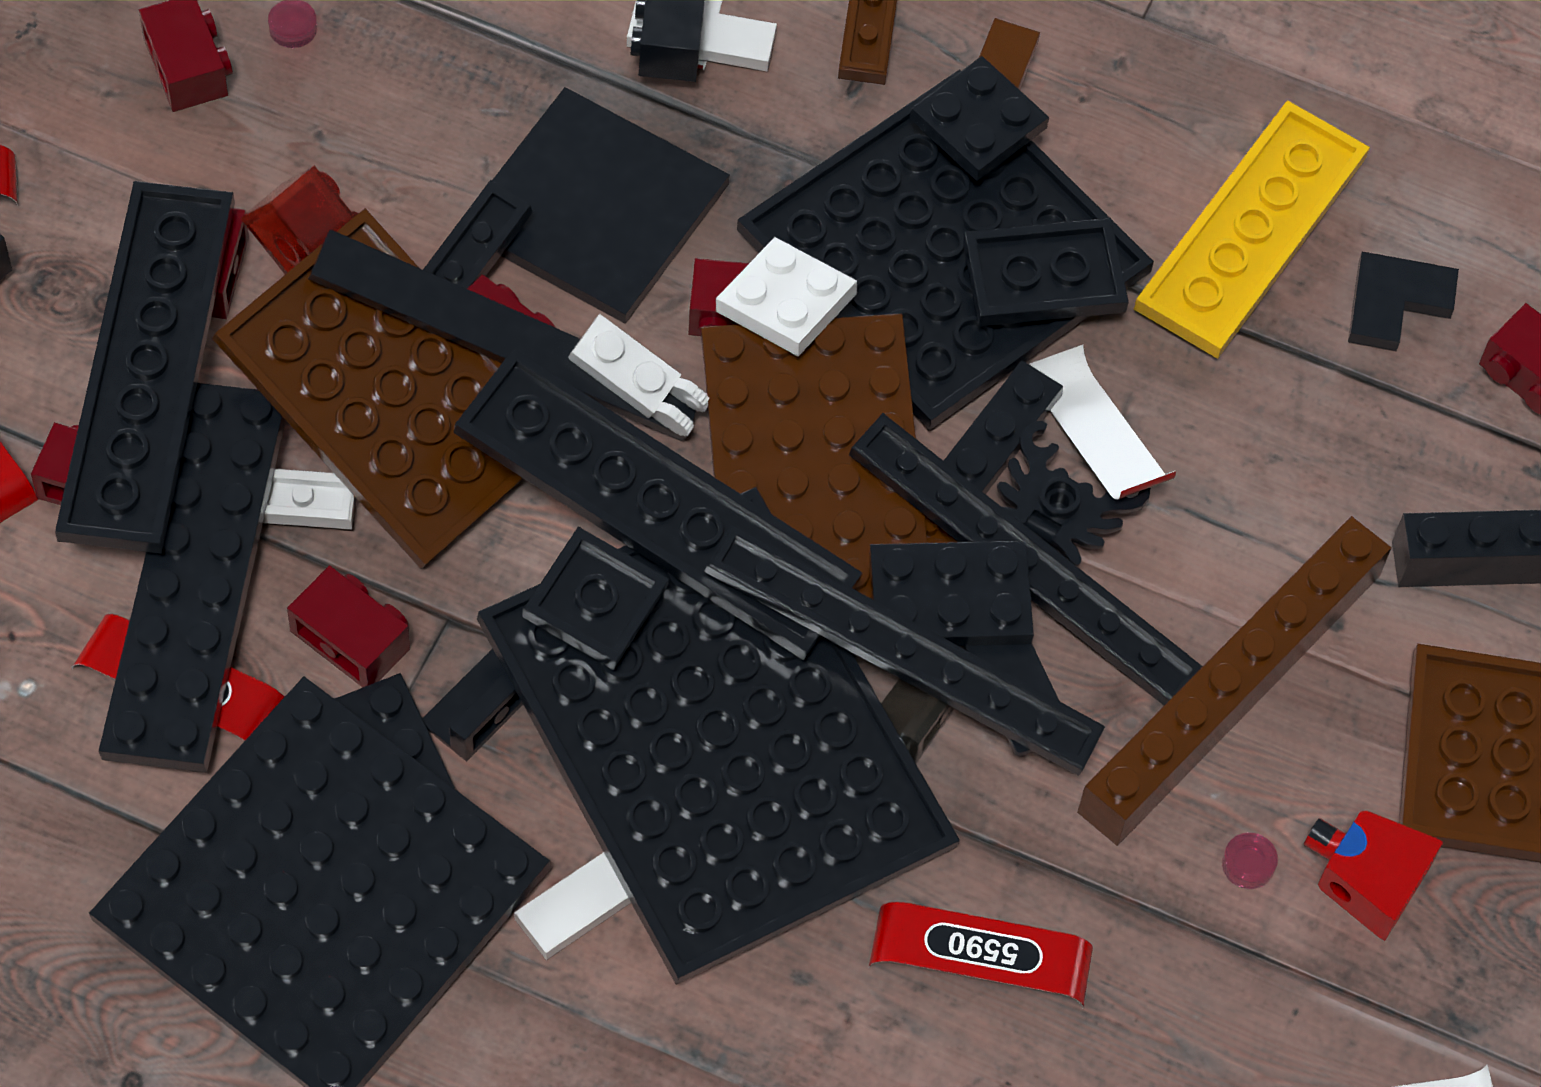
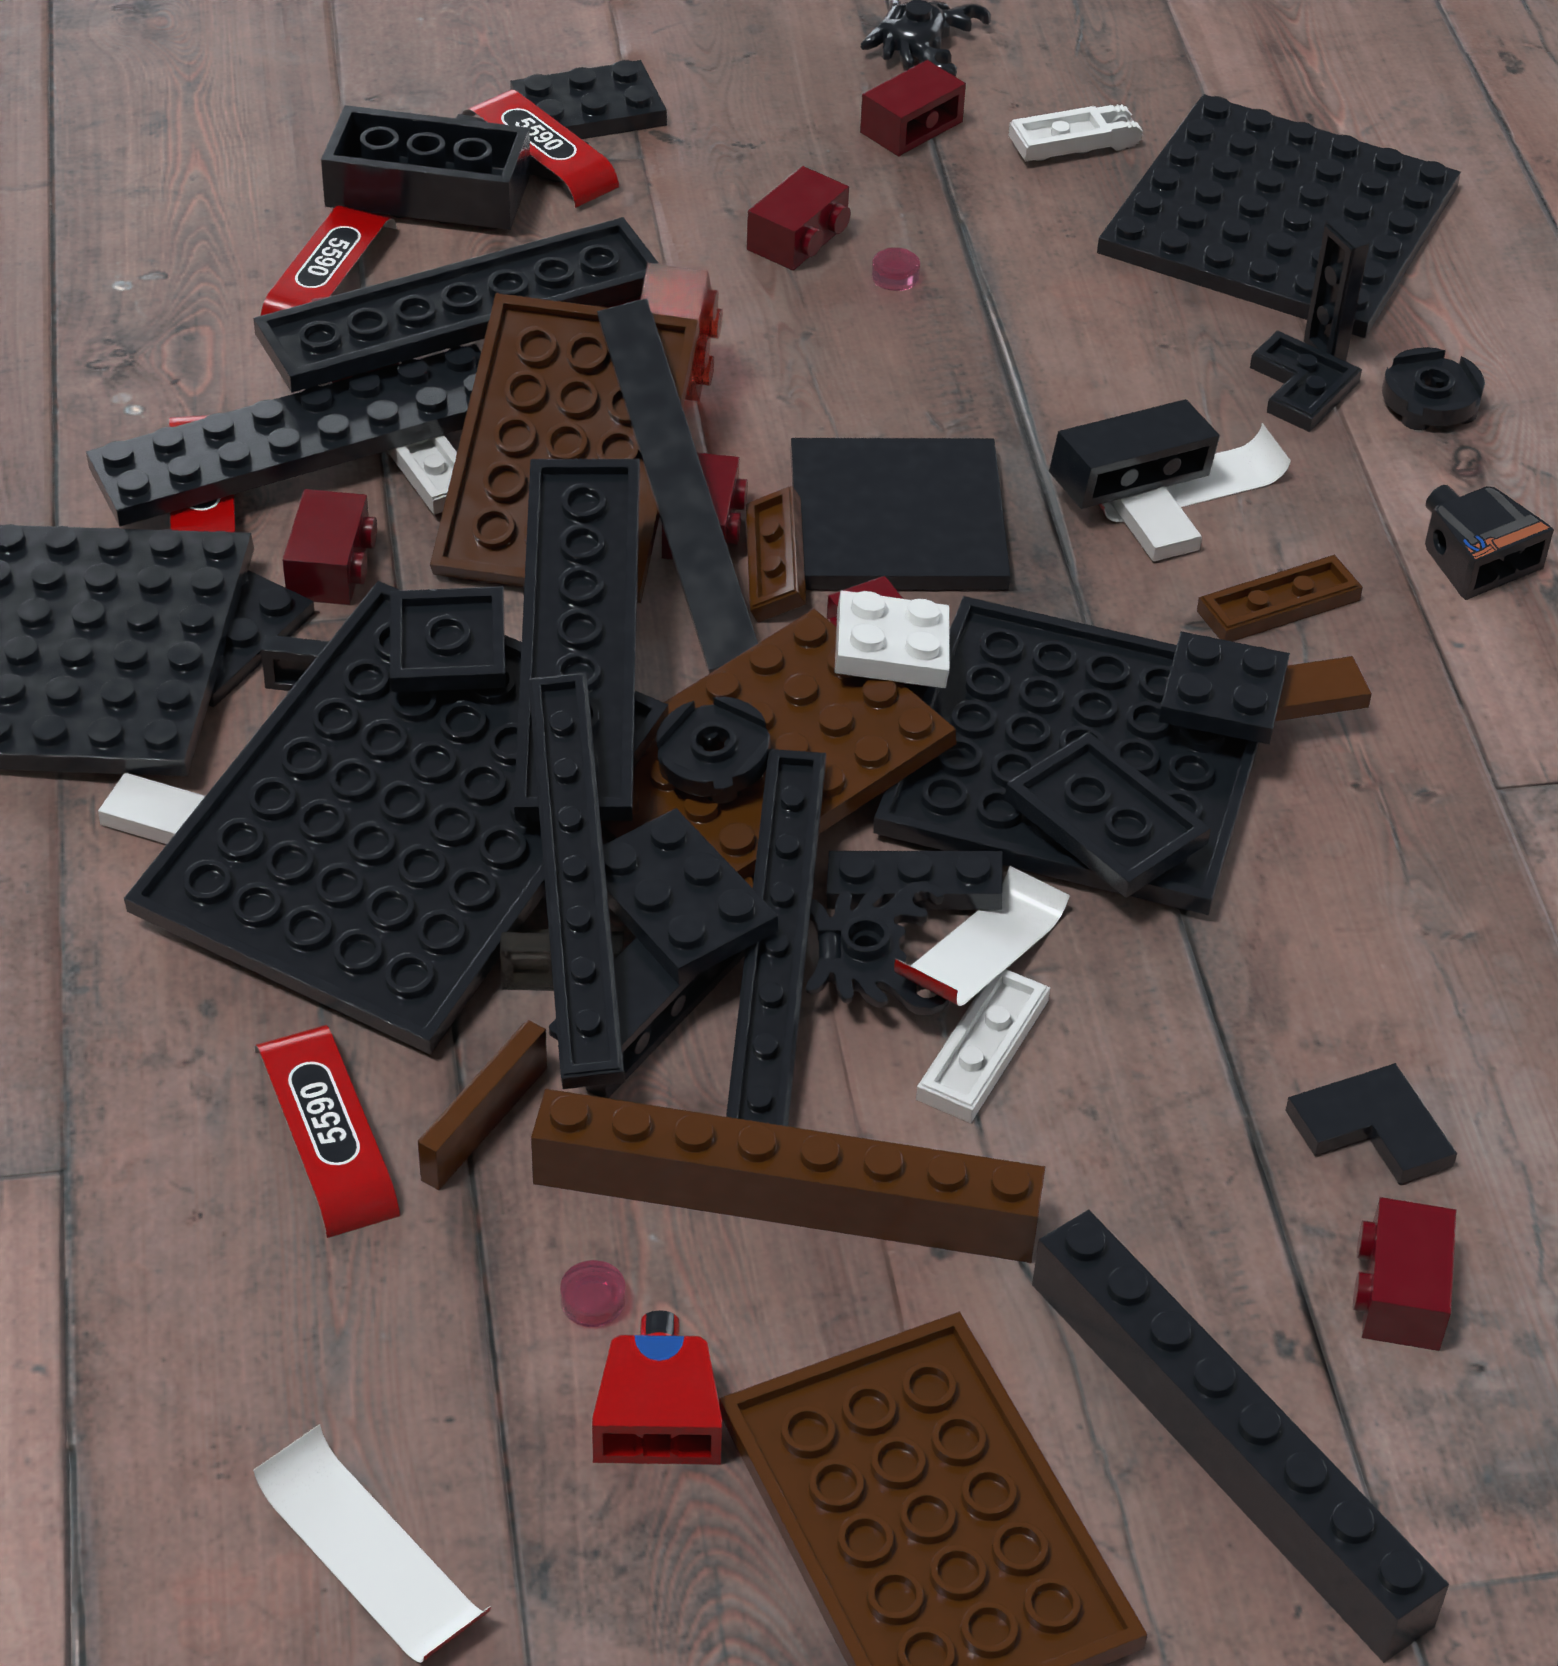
camera: 60 degrees right, 15 degrees down
black plate [423,180,533,289] -> none
white hinge [568,314,710,437] -> none
yellow plate [1134,100,1370,359] -> none
none -> reddish brown tile [418,1020,547,1190]
none -> black plate [657,697,772,804]
none -> reddish brown tile [746,486,806,623]
none -> white tile [916,969,1050,1123]

